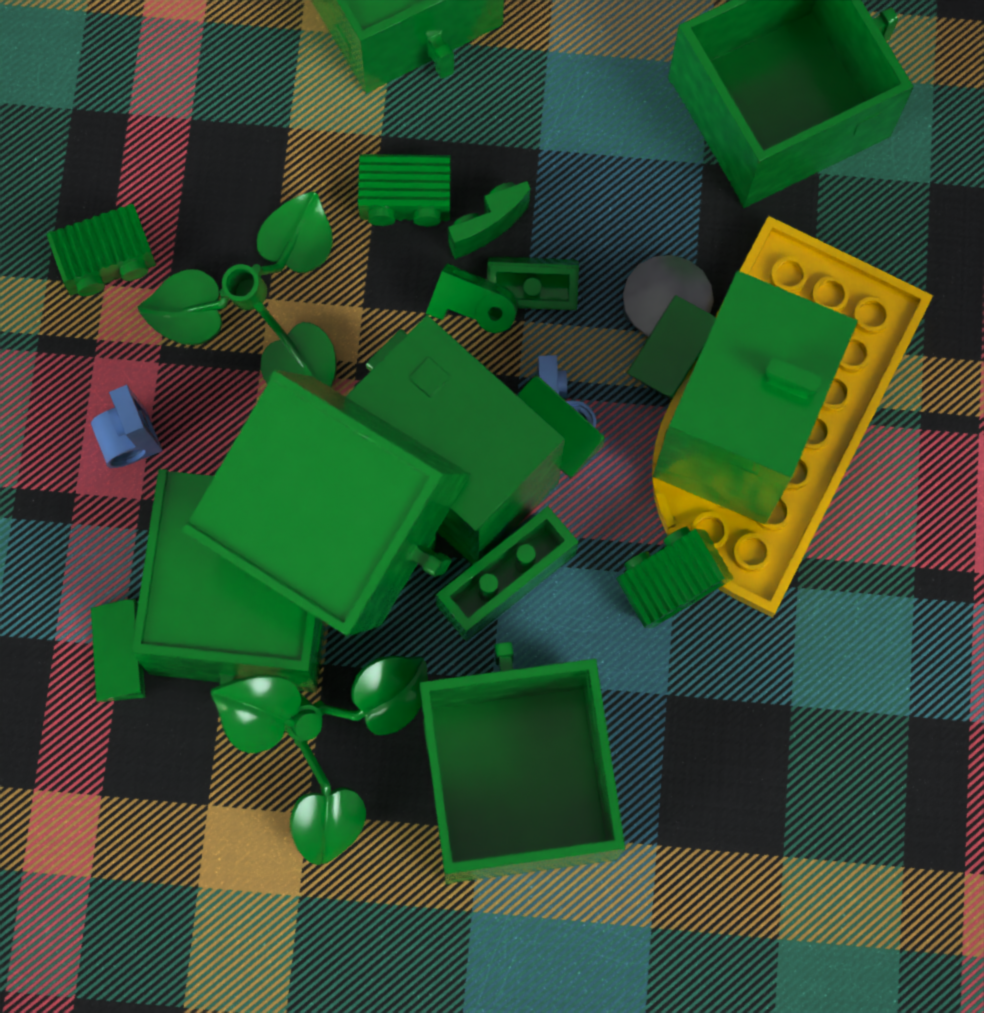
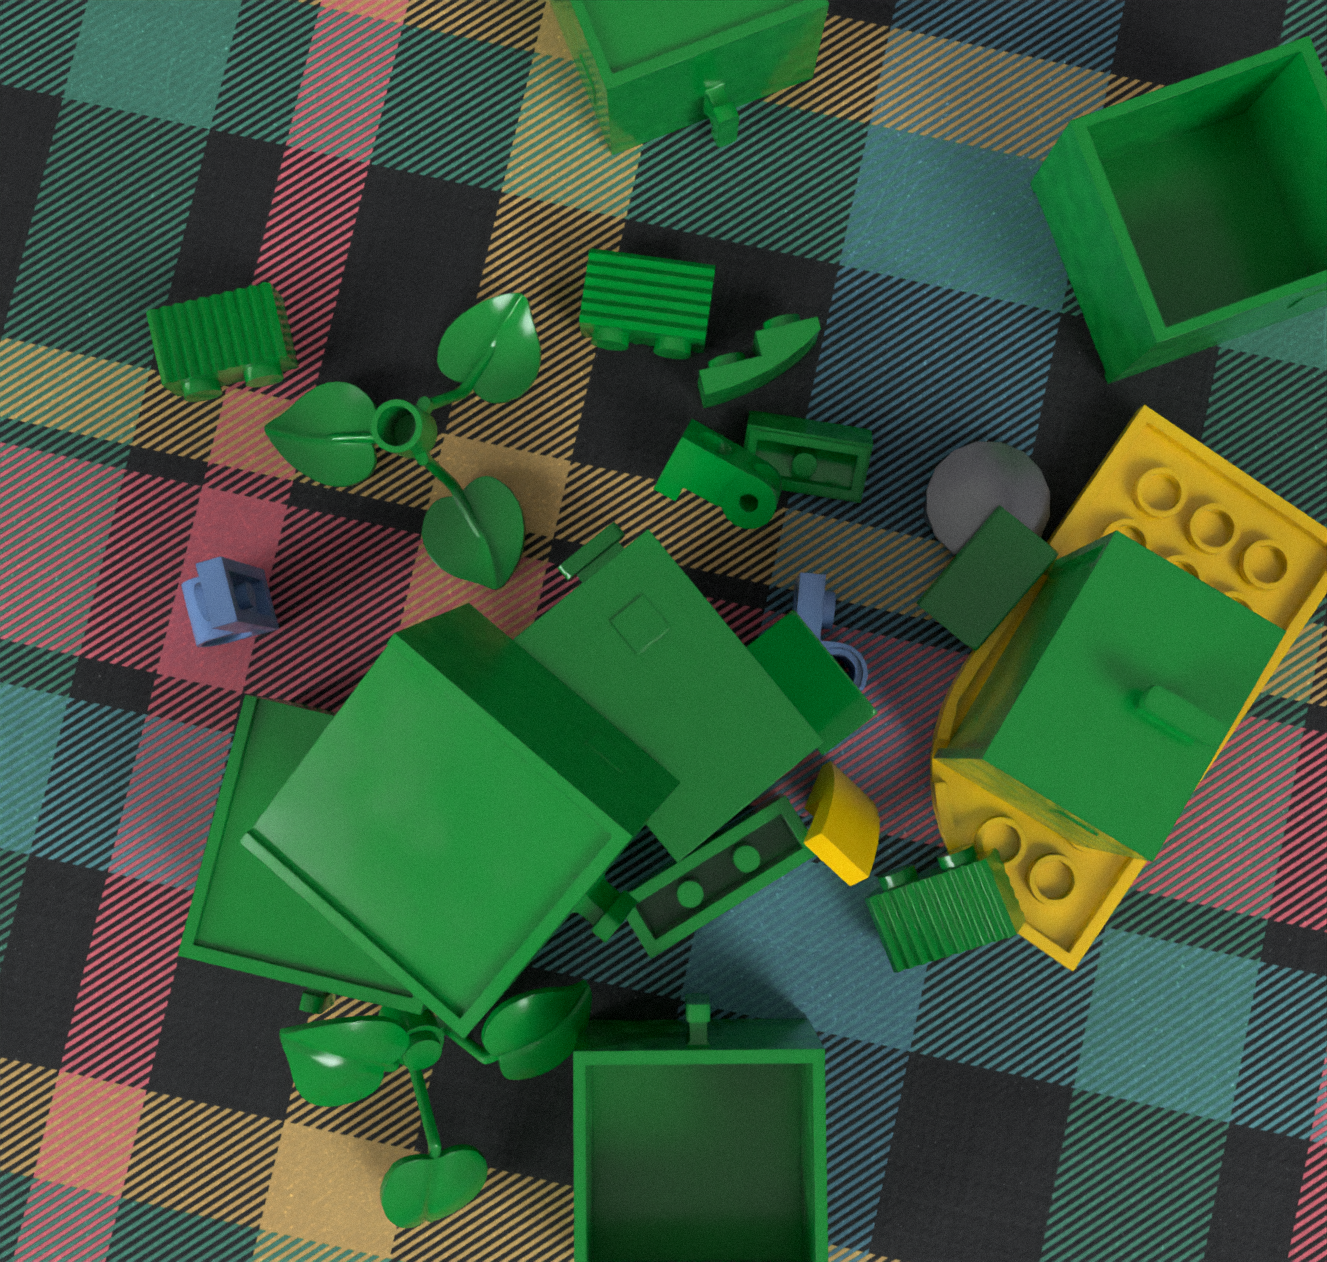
camera: 10 degrees right, 10 degrees up
green slope [91,598,145,702] -> none
none -> yellow slope [803,761,880,887]

